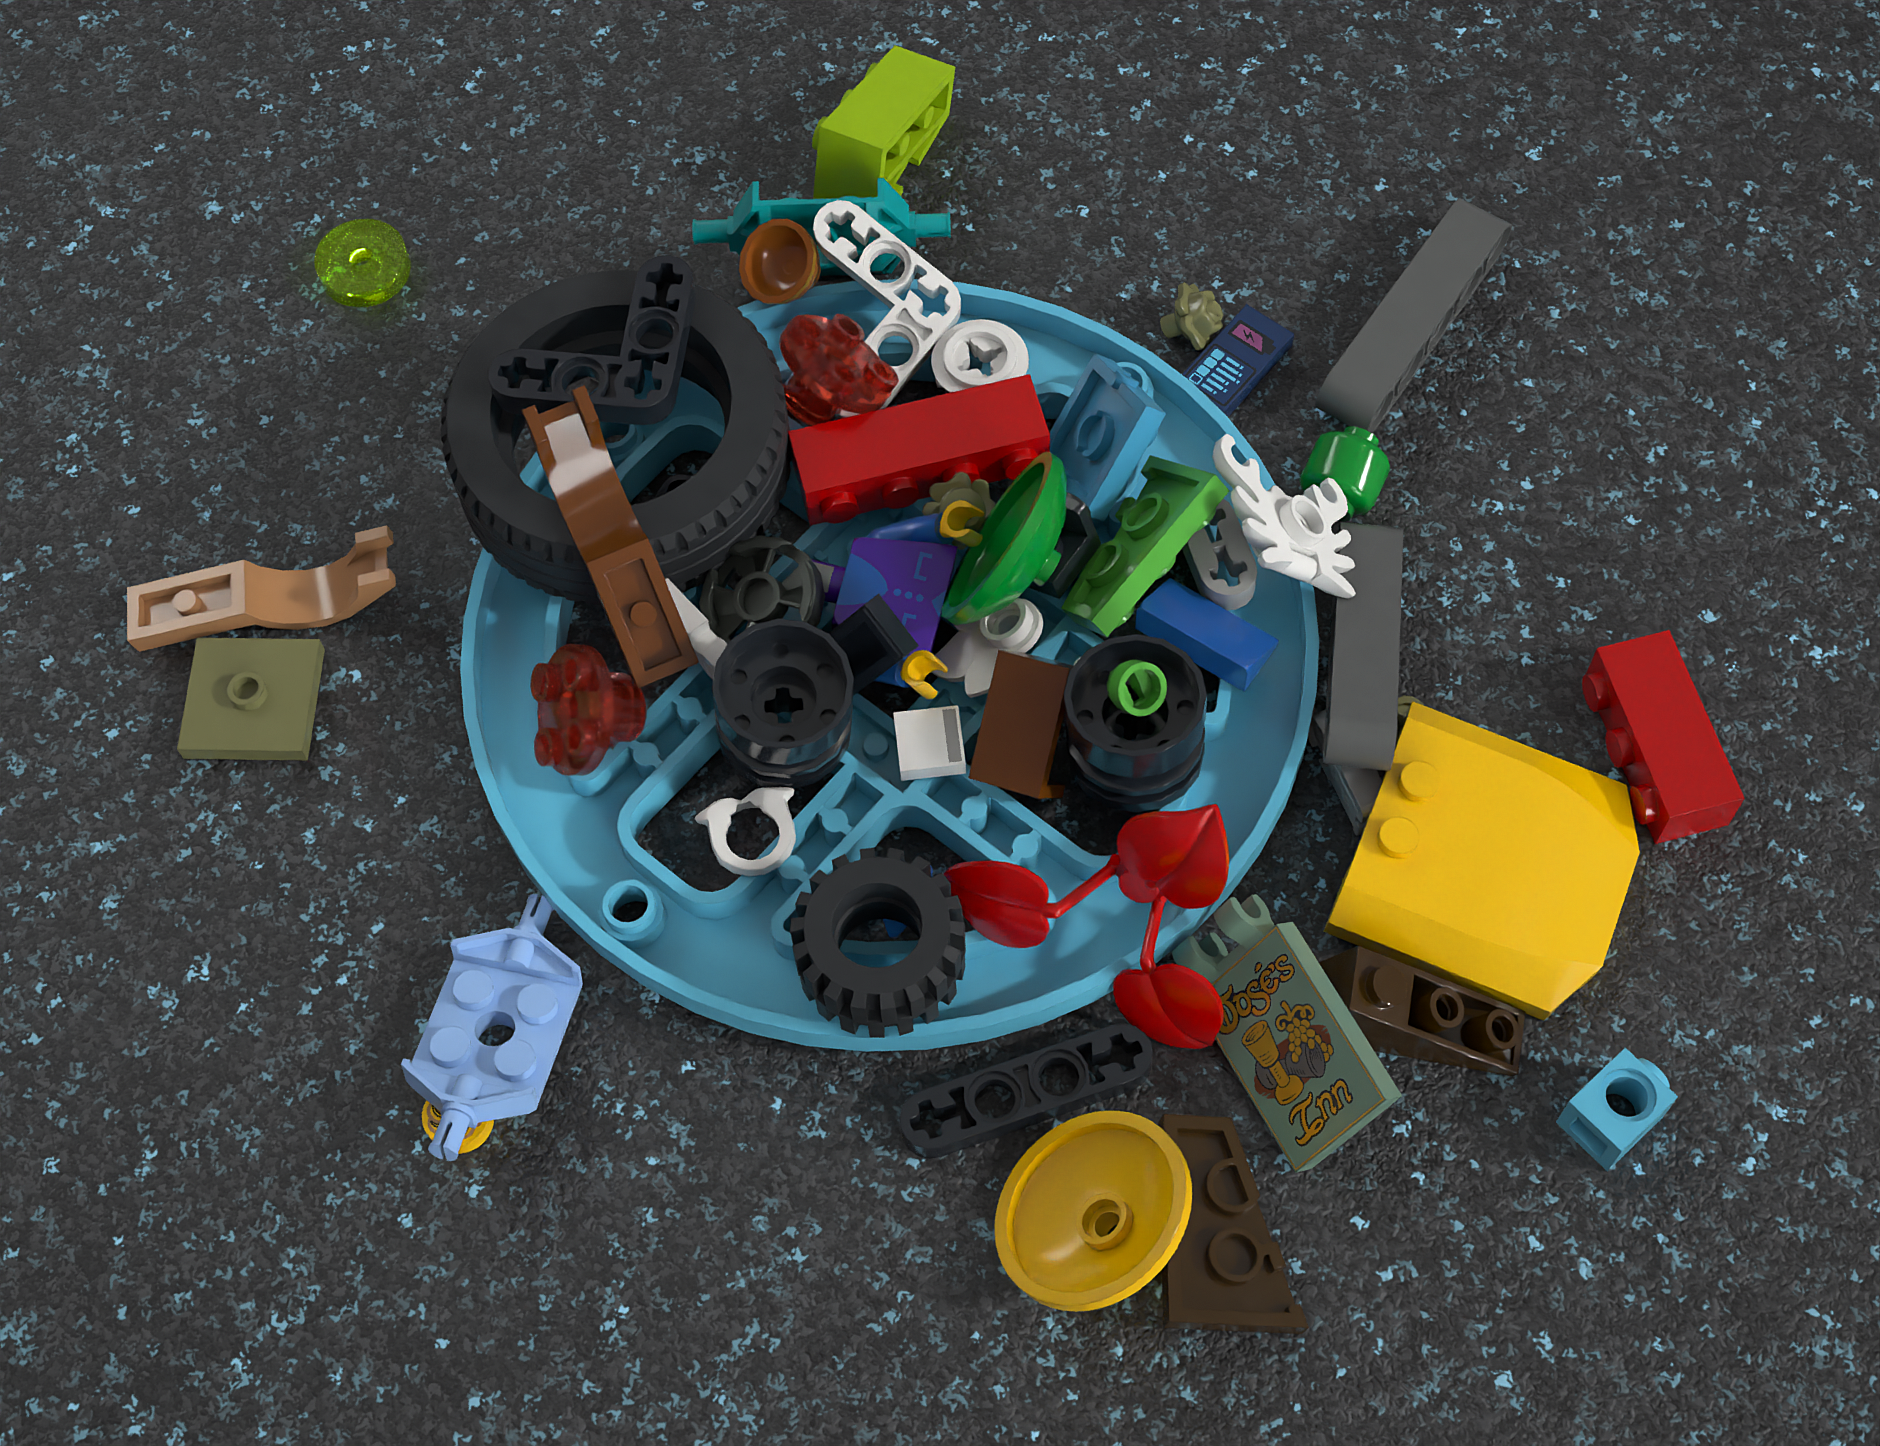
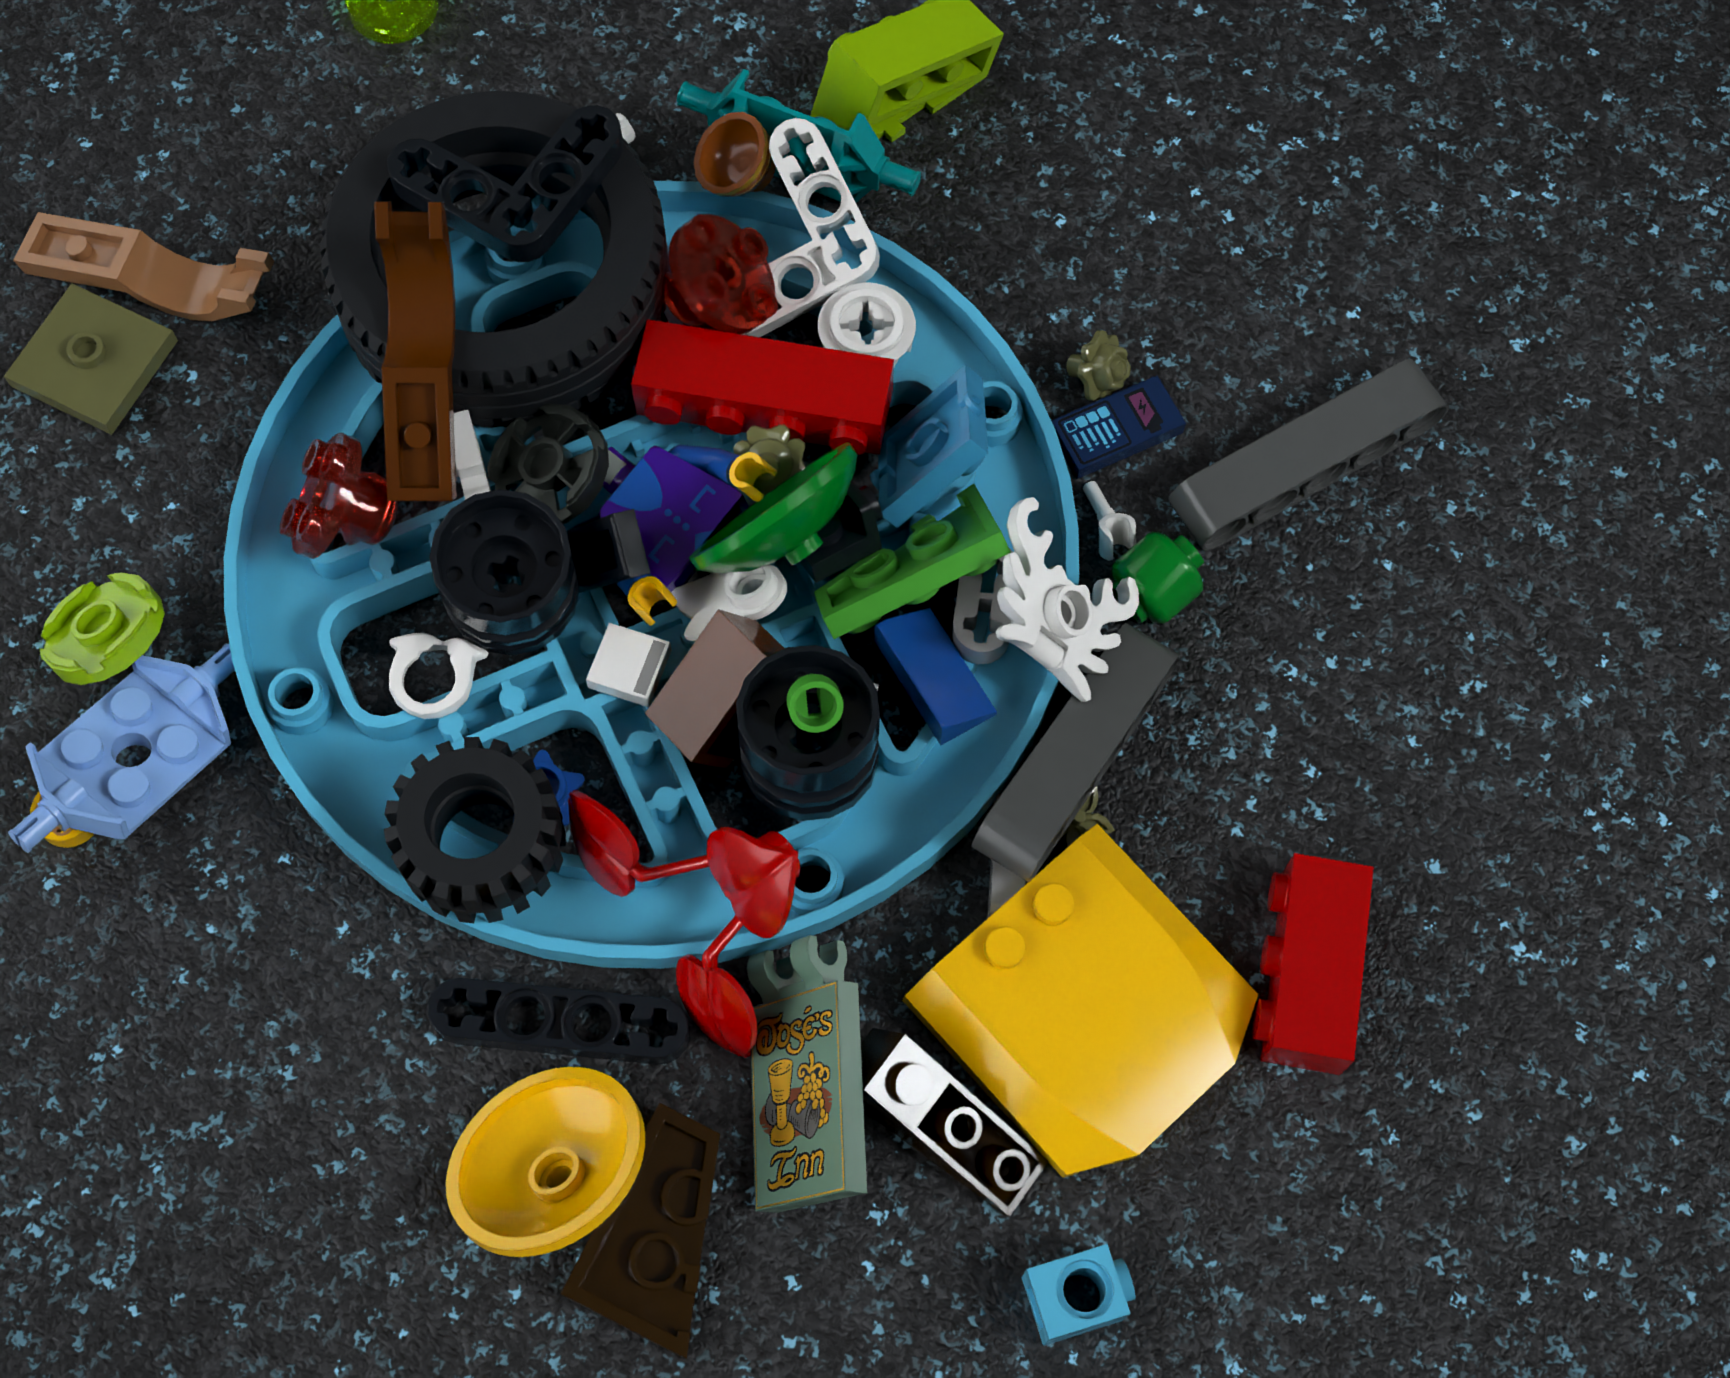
camera: 20 degrees right, 5 degrees up
none -> lime tile [39,572,165,685]
none -> white hand [1083,481,1136,561]

